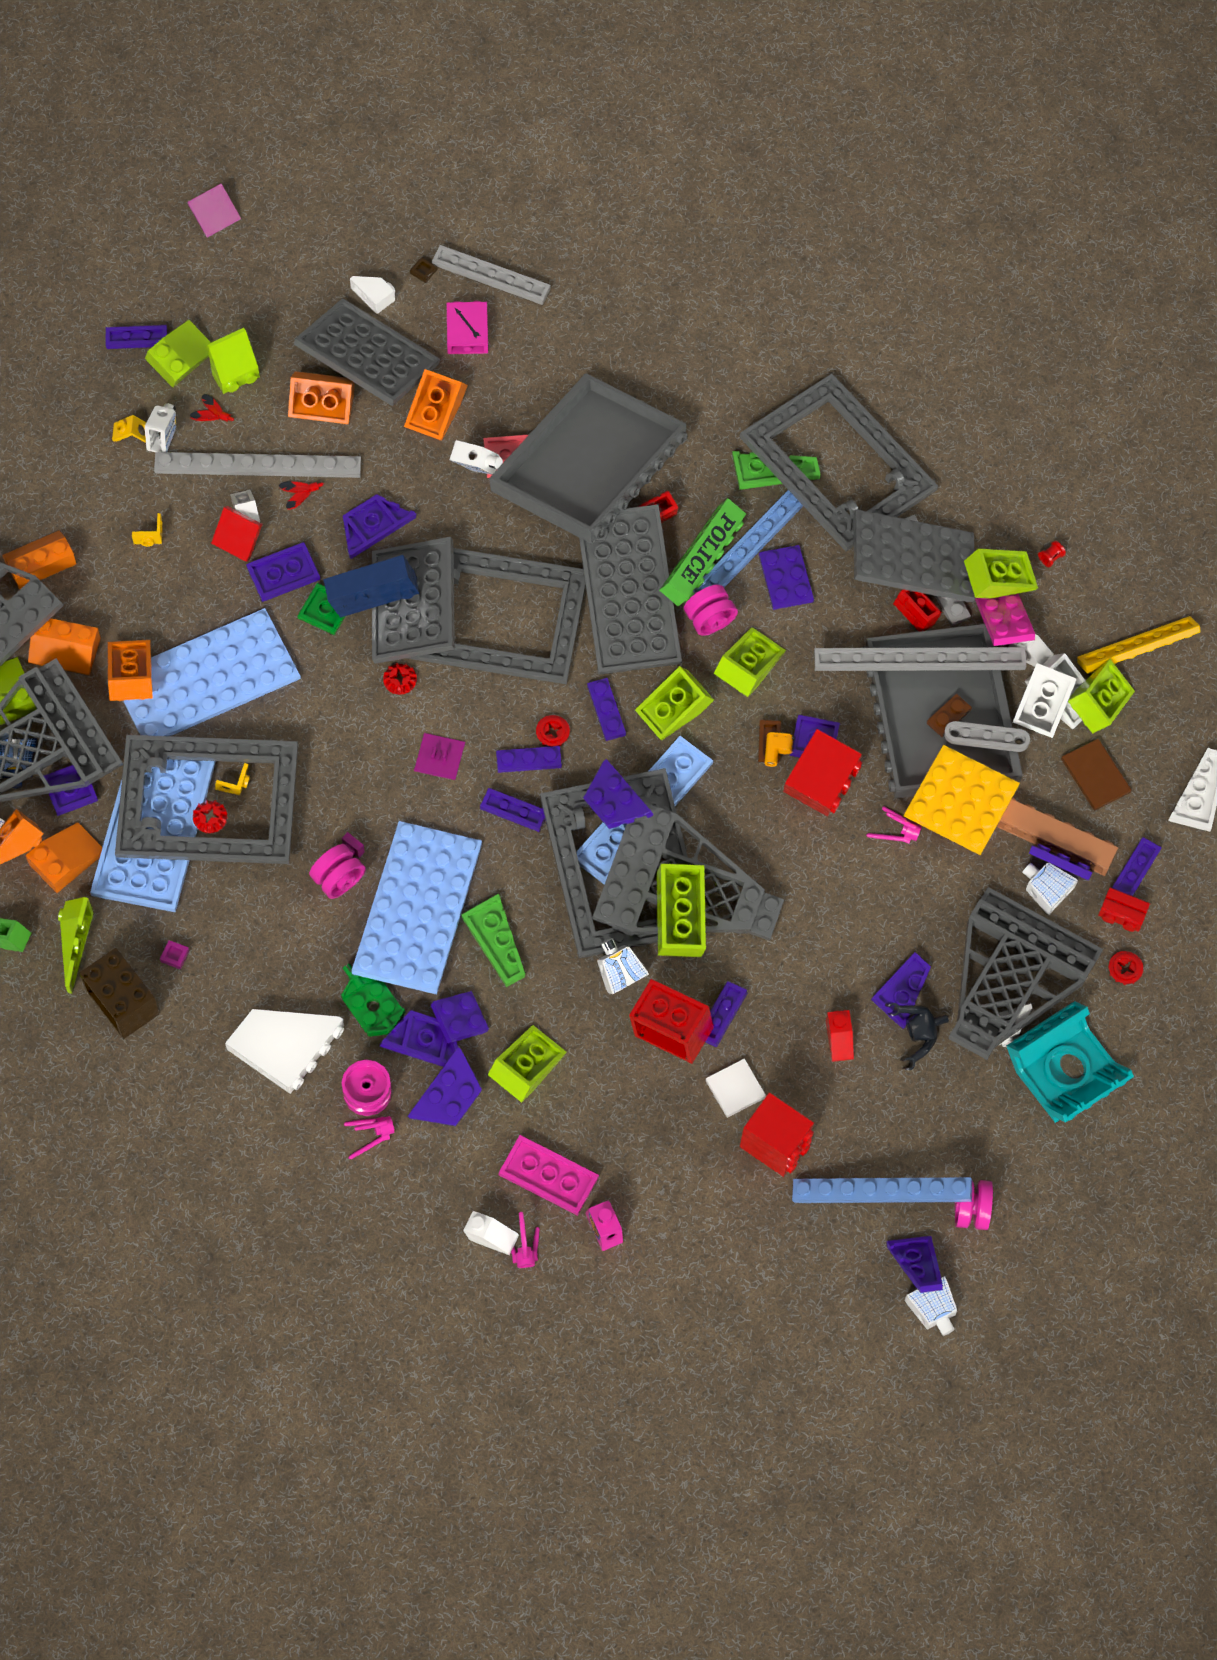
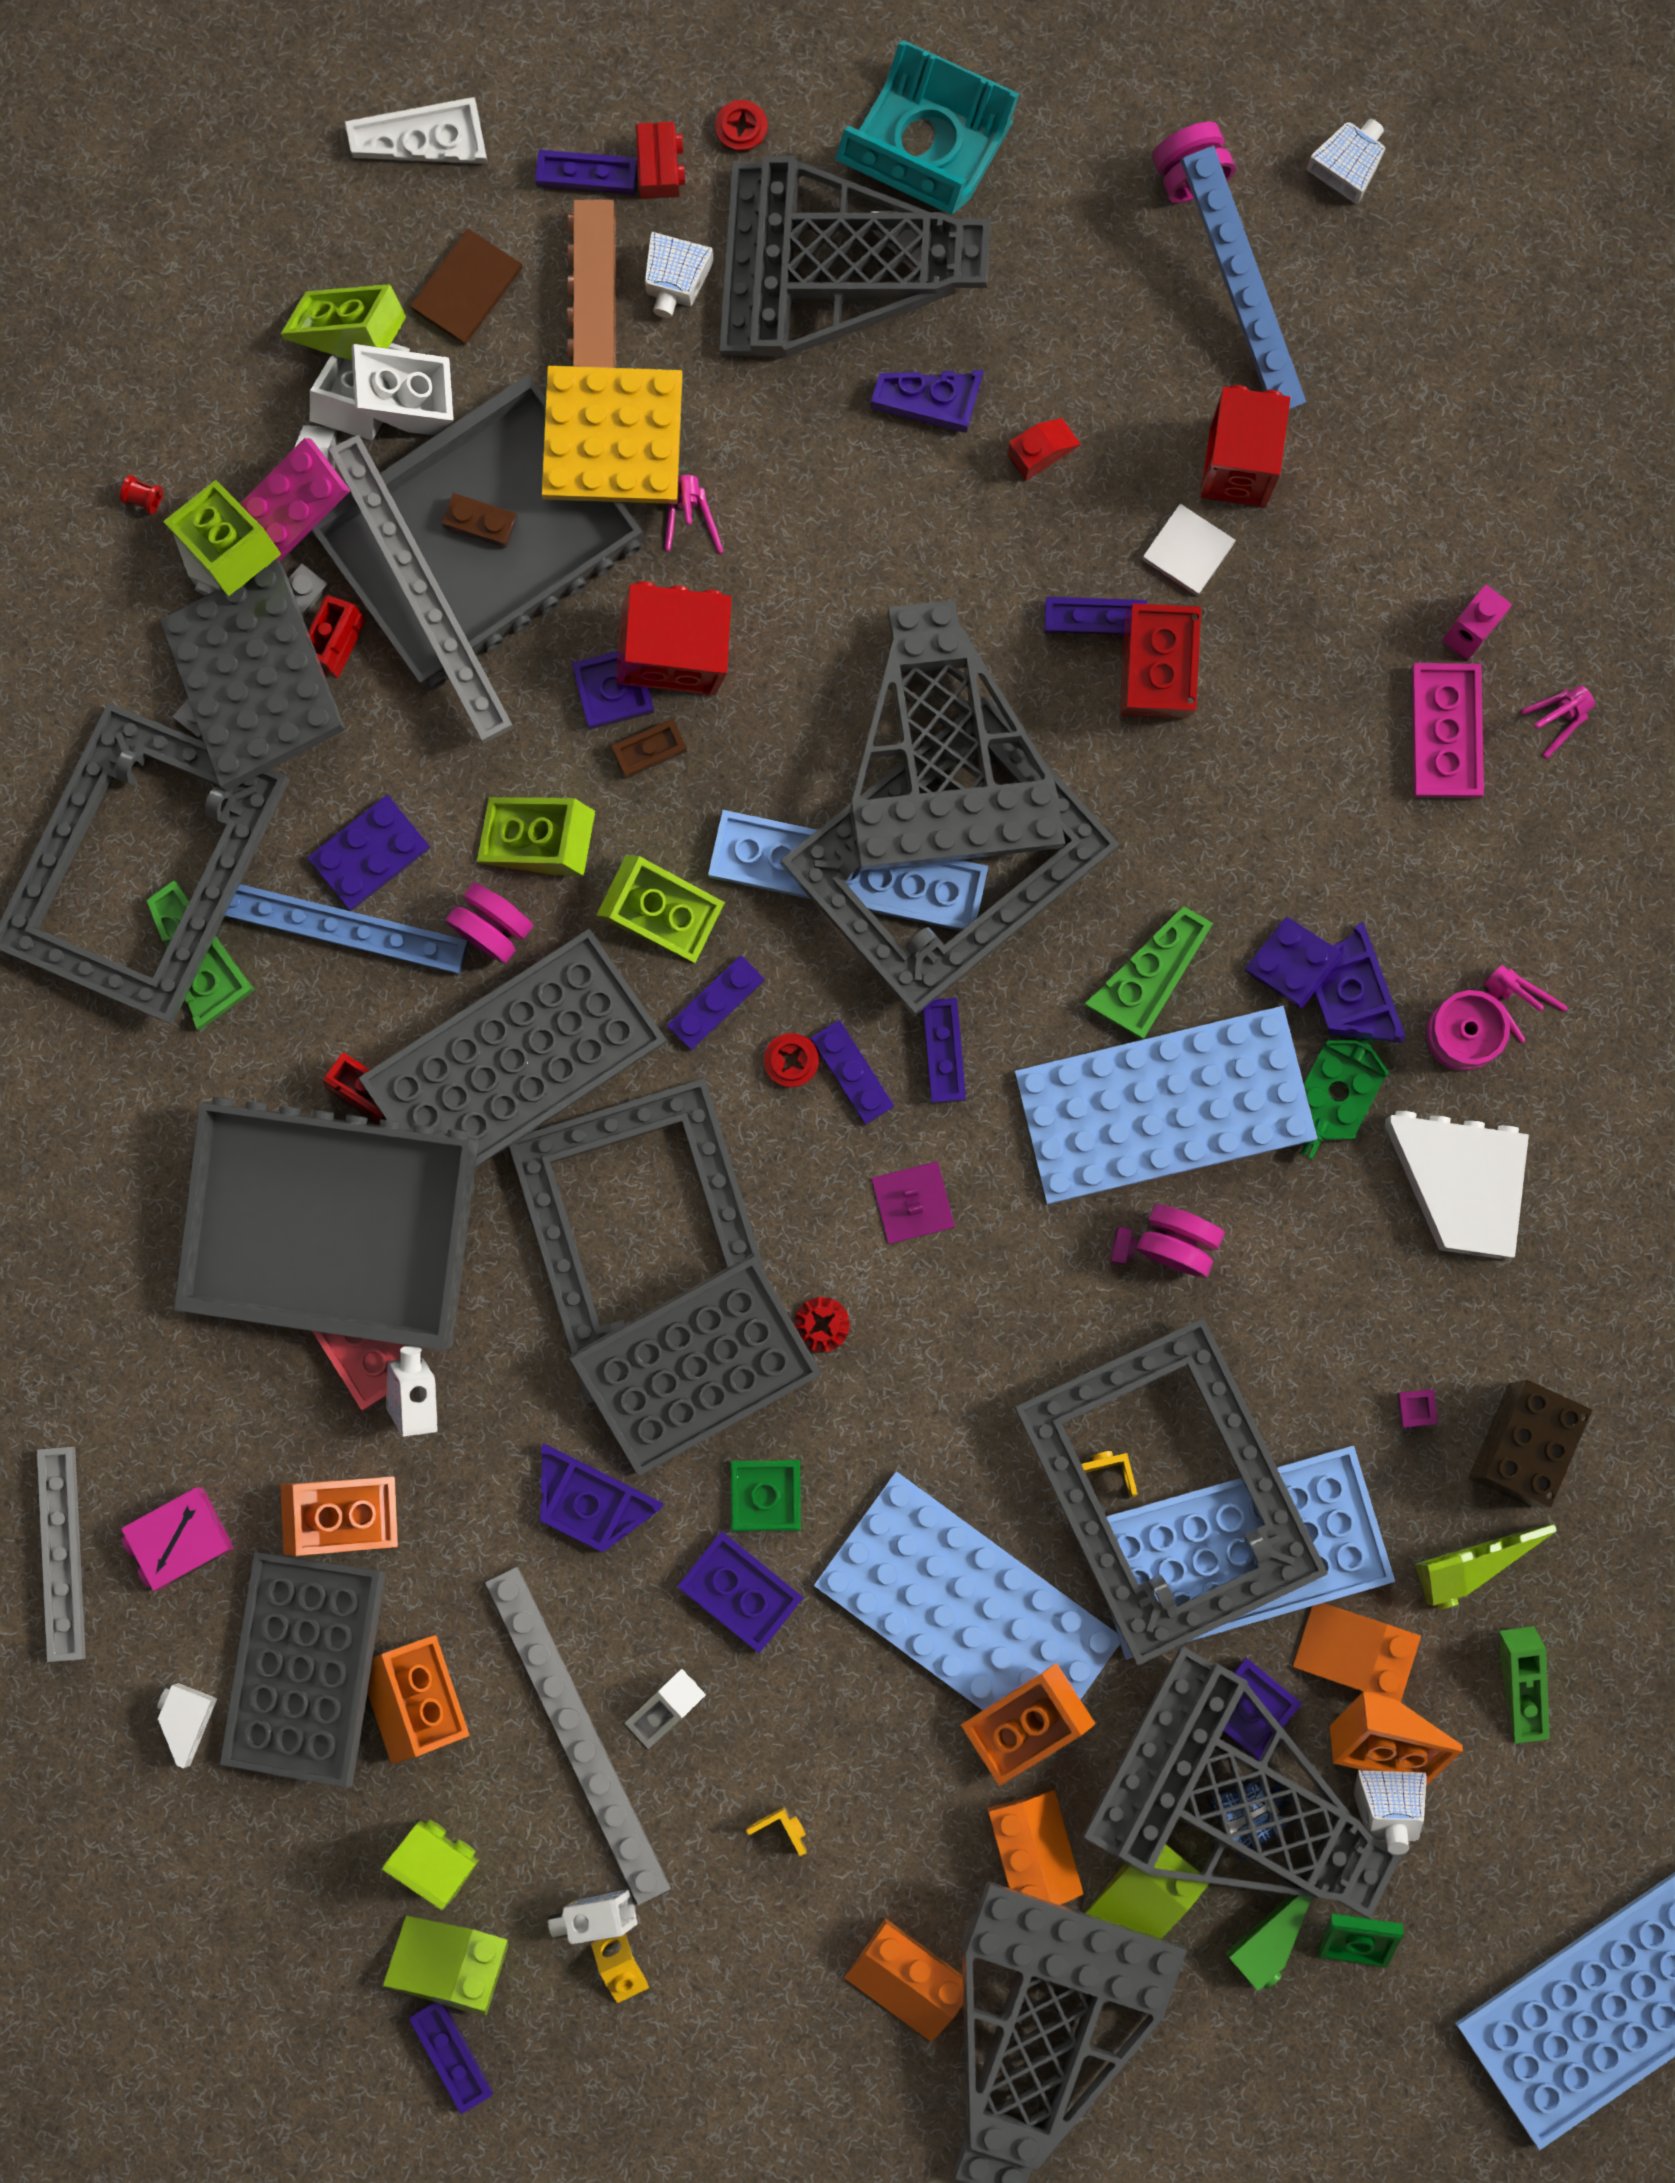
camera: 115 degrees left, 15 degrees up
piece [187,183,241,238] -> none
red piece [190,394,234,422] -> none
red gear [193,799,227,833] -> none
tile [211,506,262,562] -> none
red piece [279,481,324,510] -> none
dark blue brick [323,555,420,618] -> none
dark purple wing [407,1047,482,1126] -> none
dark brown tile [410,257,438,283] -> none
white slope [463,1211,519,1255] -> none
lime slope [488,1025,567,1102] -> none
dark purple wing [583,759,654,829] -> none
torso [597,938,649,994] -> none
lime brick [657,864,706,957] -> none
bright green brick [659,498,746,606] -> none
light orange piece [764,732,795,767] -> none
black piece [885,1002,949,1070] -> none
dark purple wing [887,1236,943,1293] -> none
light grey plate [944,721,1030,752] -> none
dark purple plate [1029,844,1093,880] -> none
yellow plate [1077,616,1200,673] -> none

